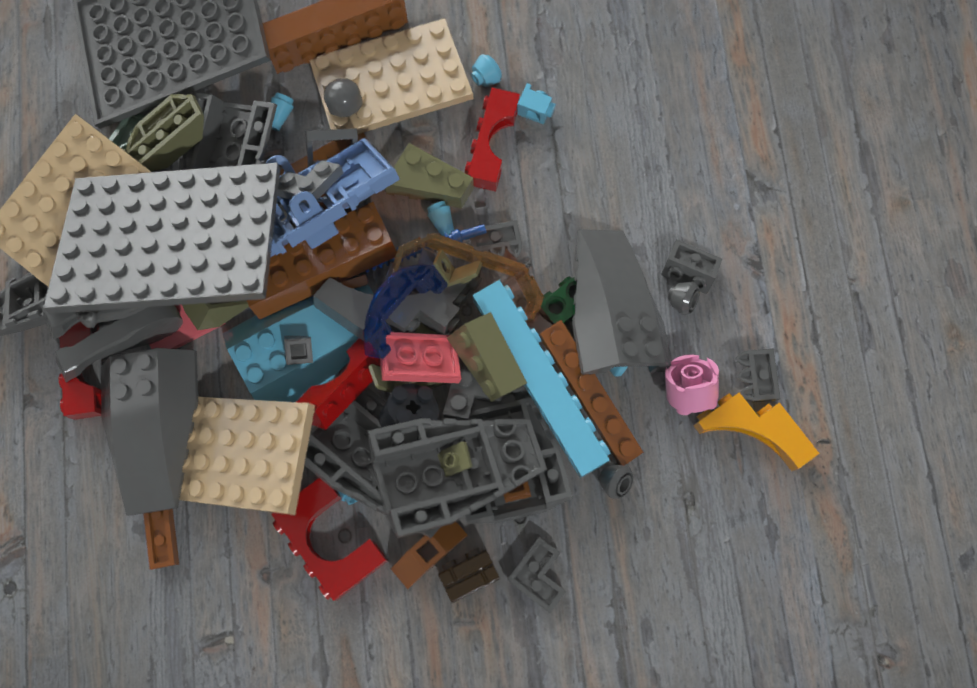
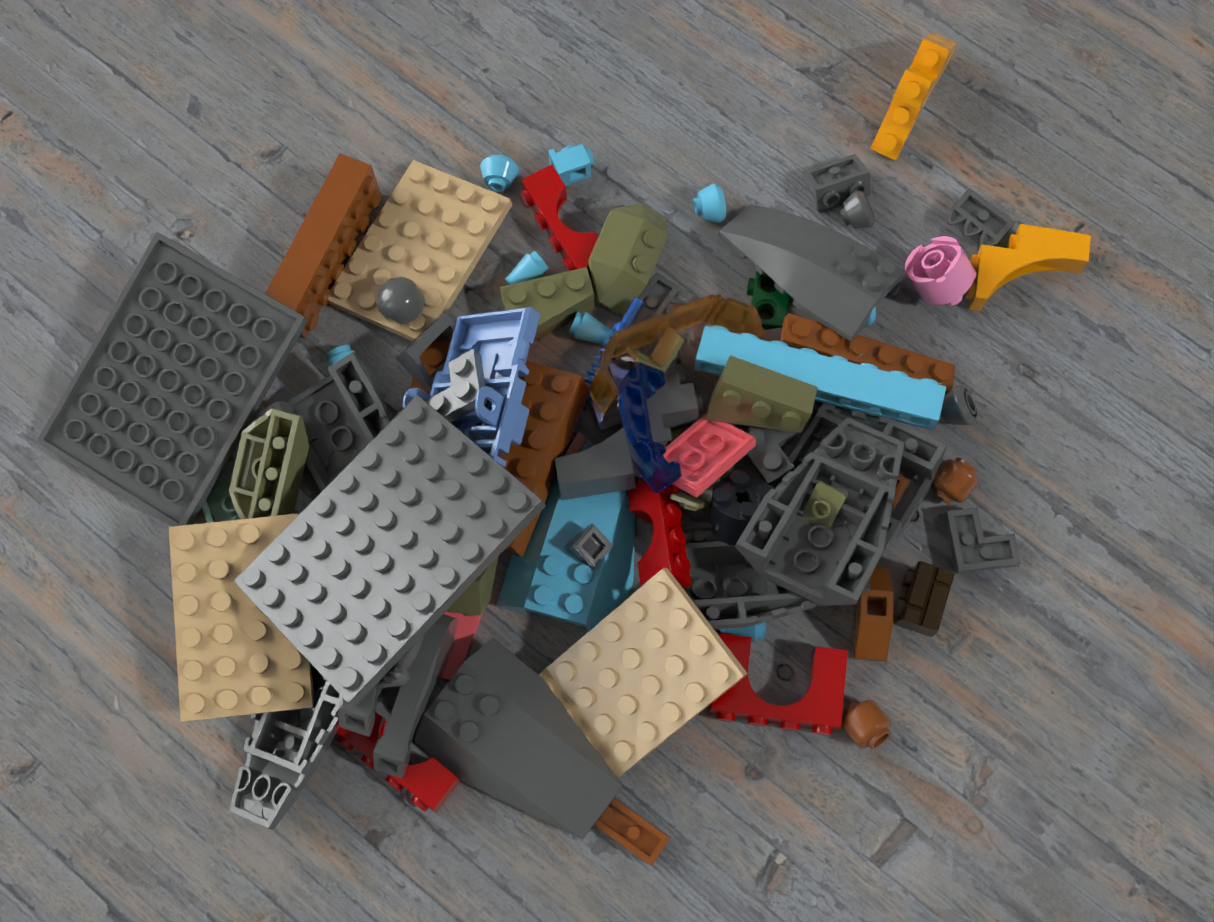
camera: 45 degrees left, 5 degrees down
none -> medium azure cone [504,251,549,285]
none -> olive wedge [588,203,668,317]
none -> medium azure cone [693,183,726,223]
none -> dark orange head [842,700,891,749]
none -> light orange arch [870,32,958,161]
none -> dark orange head [932,457,978,504]

